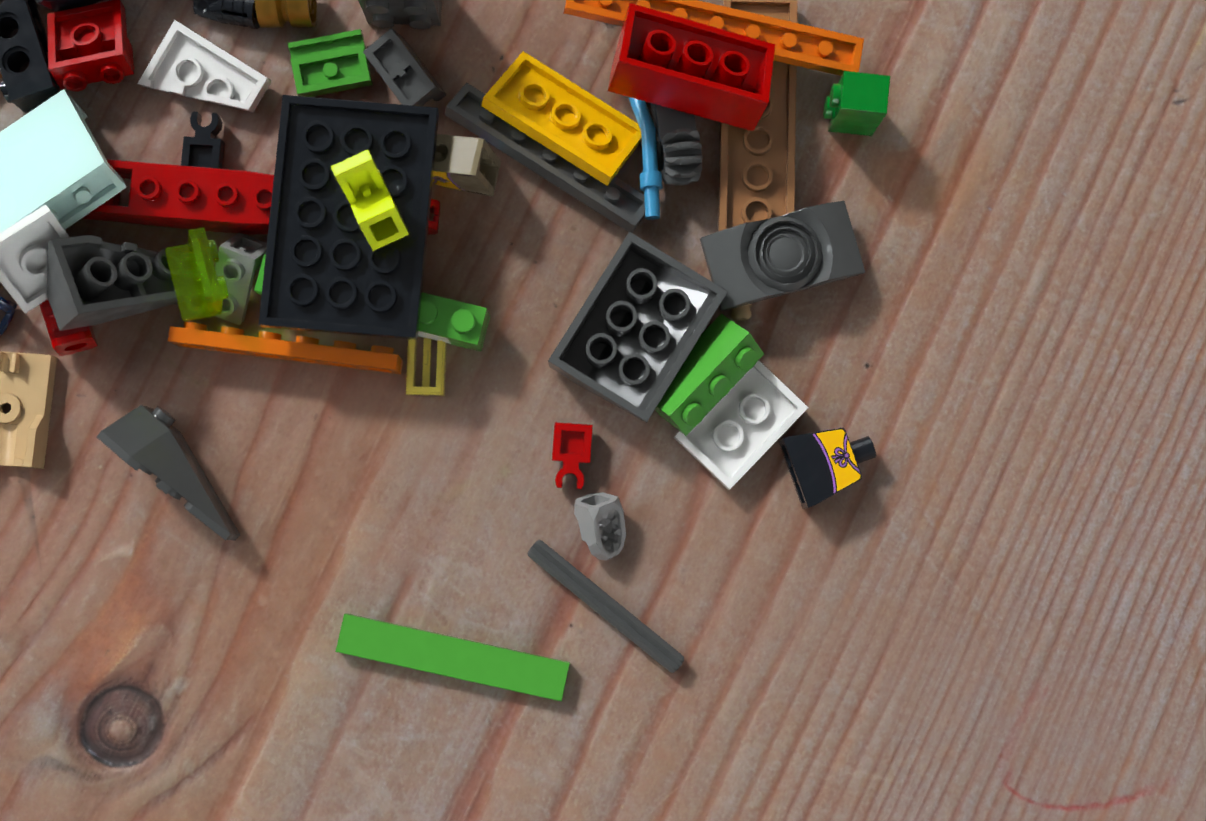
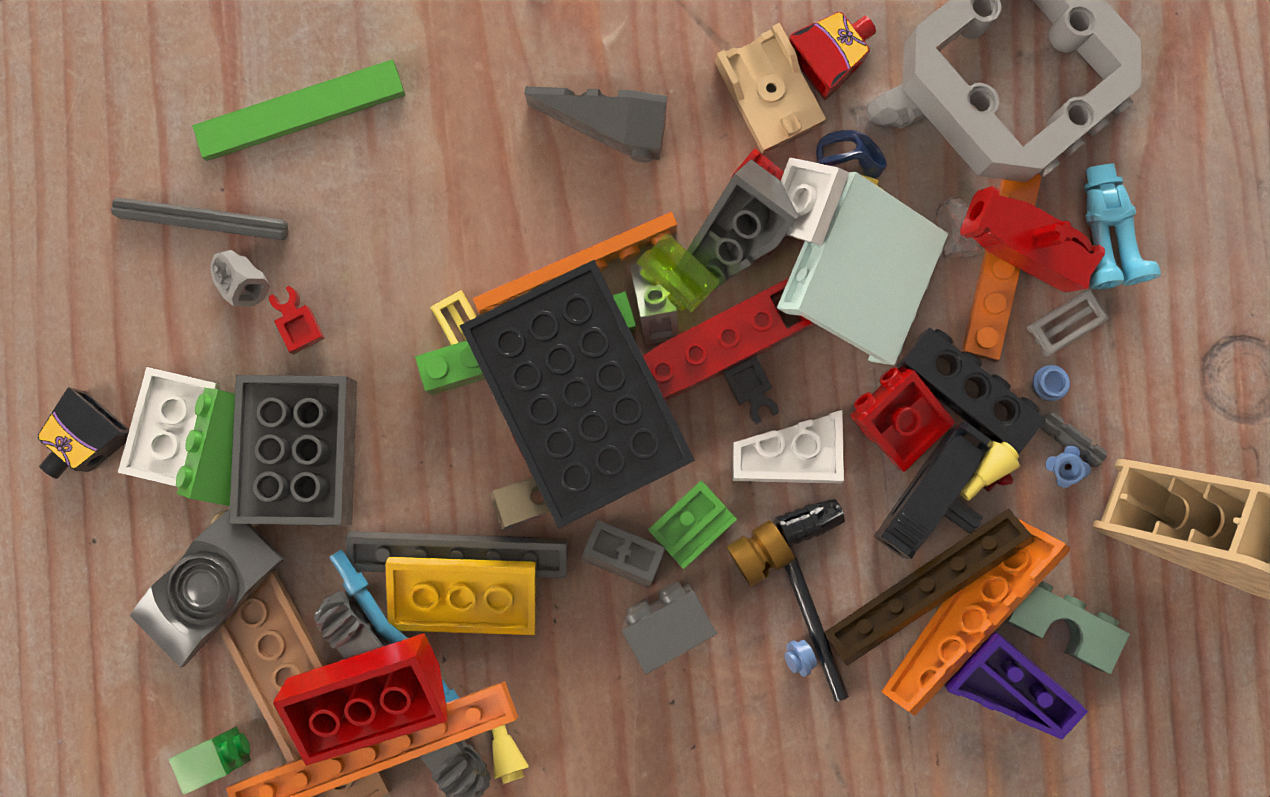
camera: 155 degrees right, 0 degrees up
neon yellow brick [331,150,409,251] -> none

